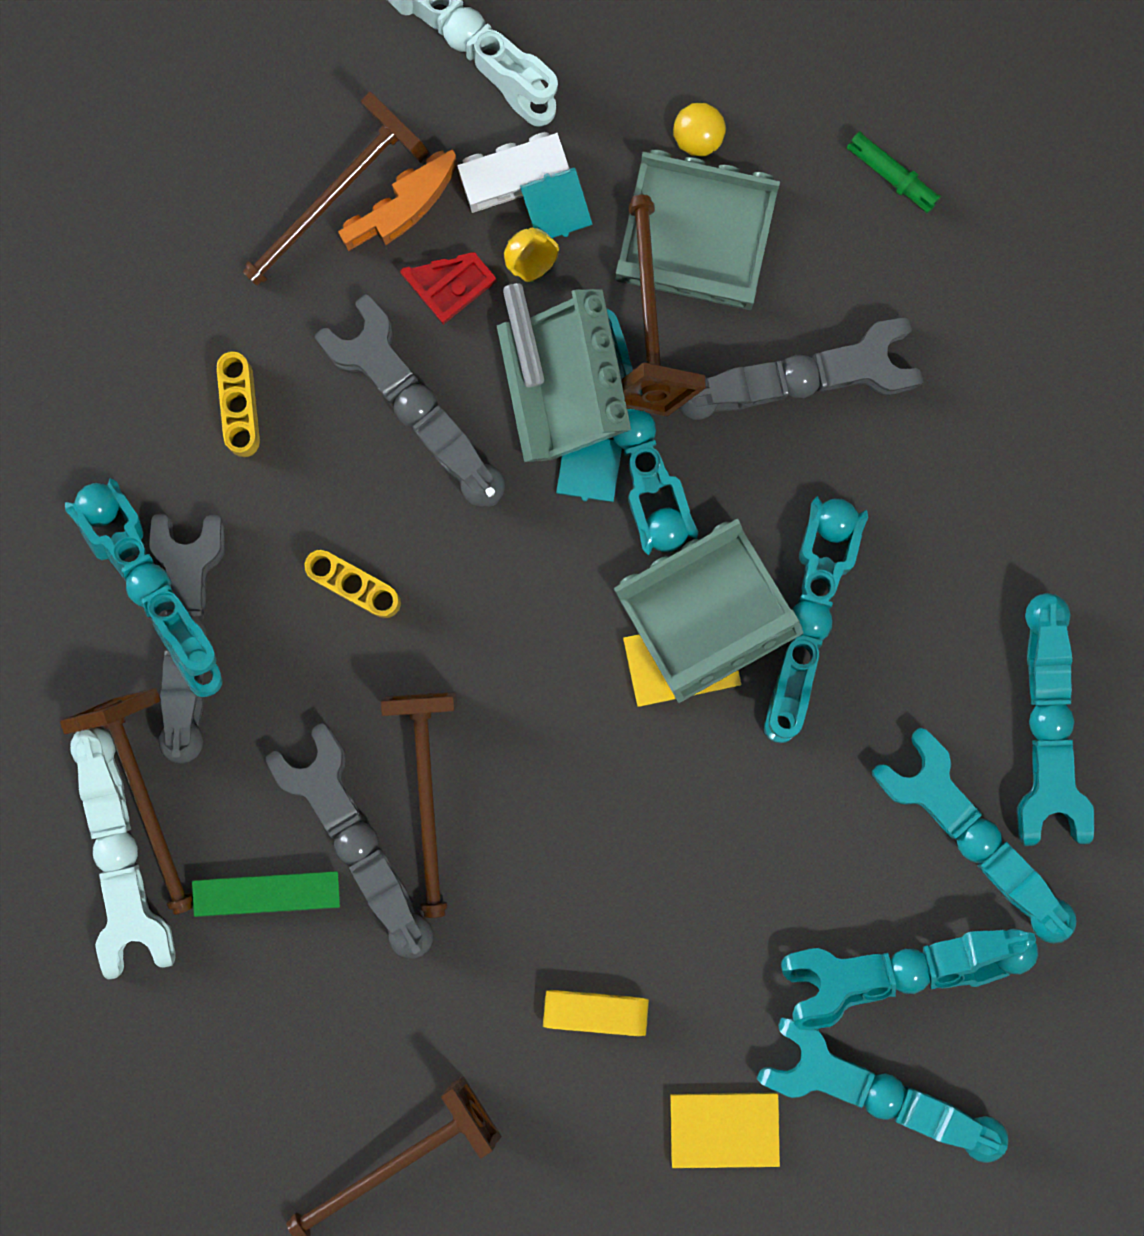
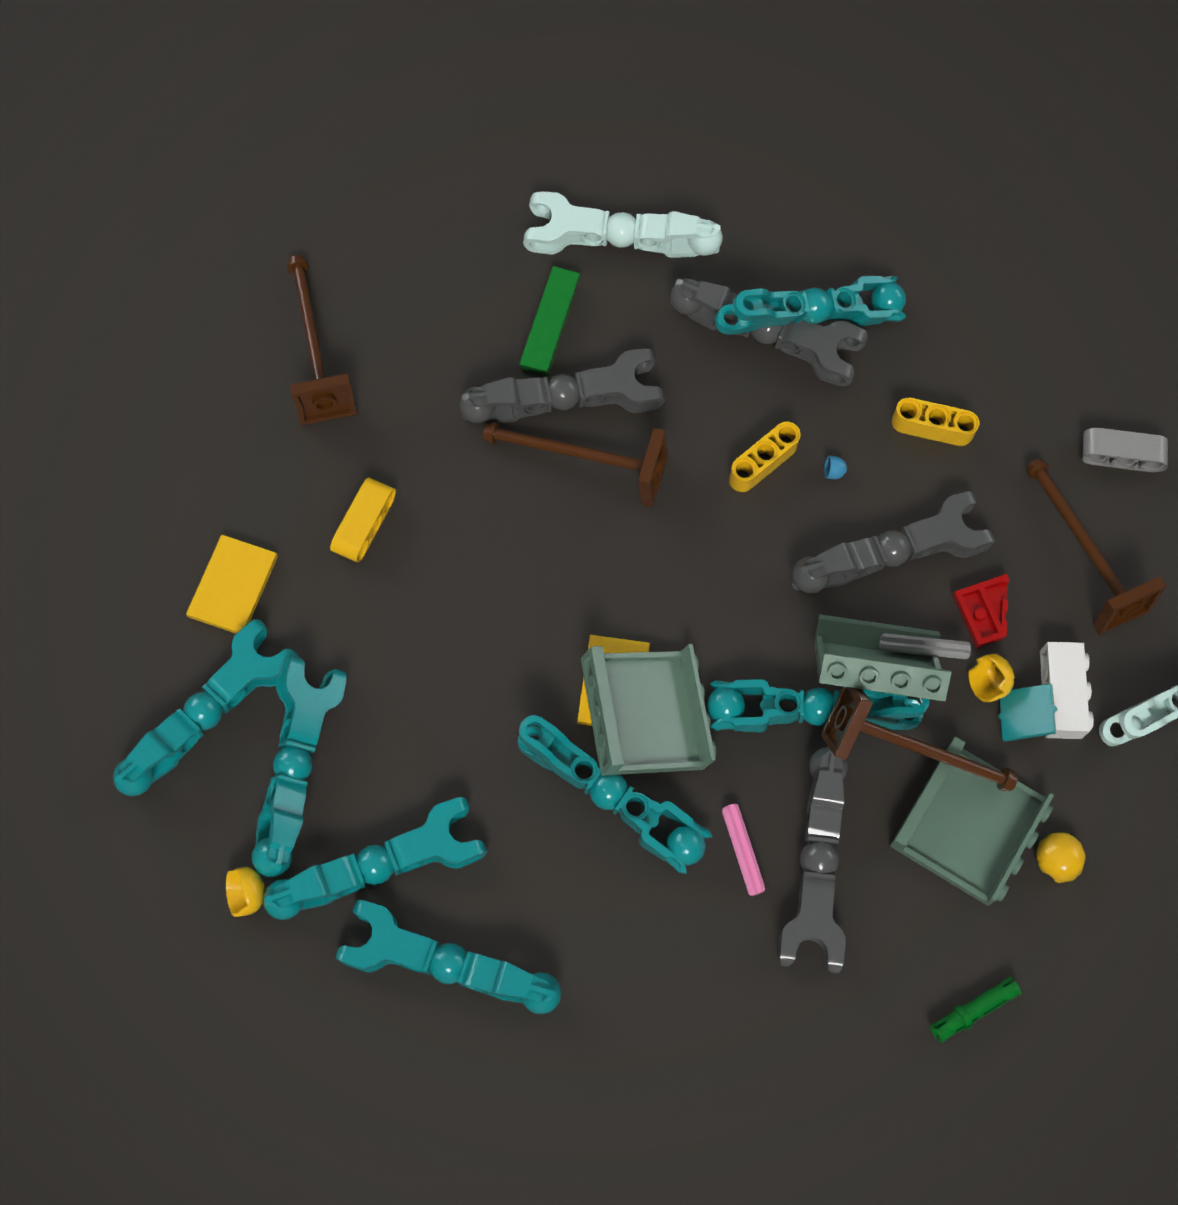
camera: 105 degrees right, 15 degrees down
reddish brown tile [60,688,193,915] -> none
orange slope [338,149,458,251] -> none
teal piece [556,439,622,502] -> none
none -> yellow hair [226,867,265,917]
none -> bright pink axle [722,804,765,896]
none -> dark azure hinge [824,455,847,480]
none -> light grey beam [1082,428,1168,472]

